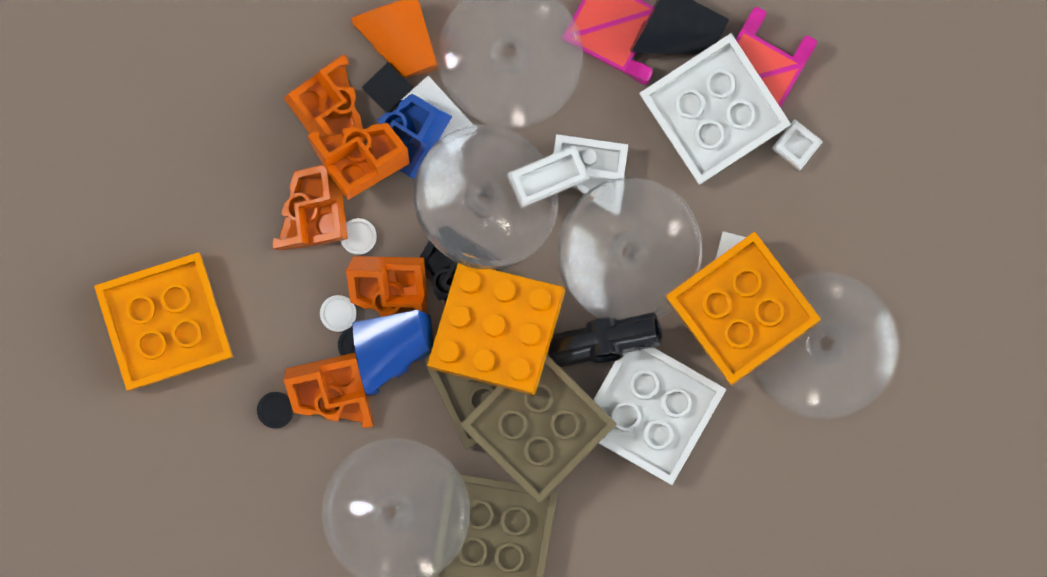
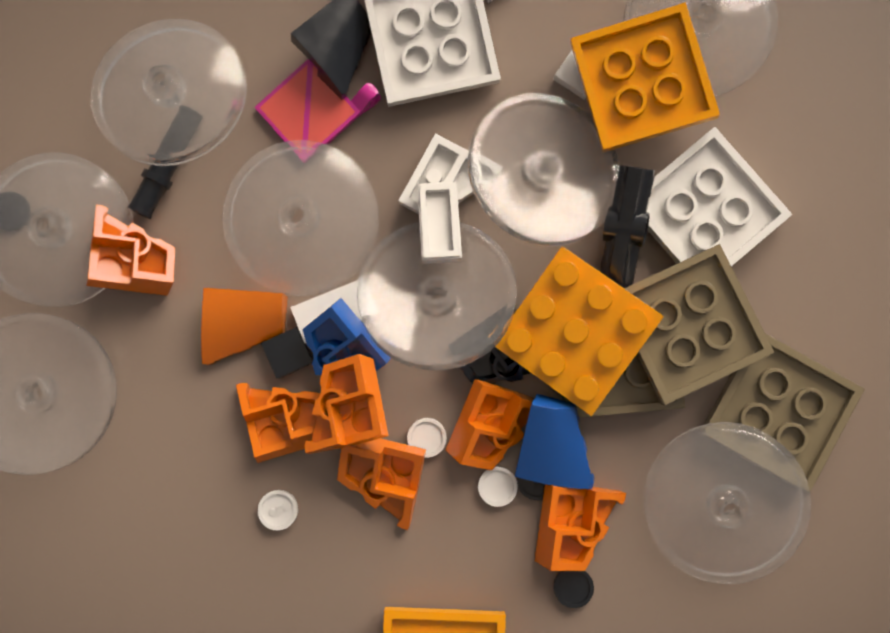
camera: 60 degrees left, 0 degrees up
none -> white piece [258,490,298,531]

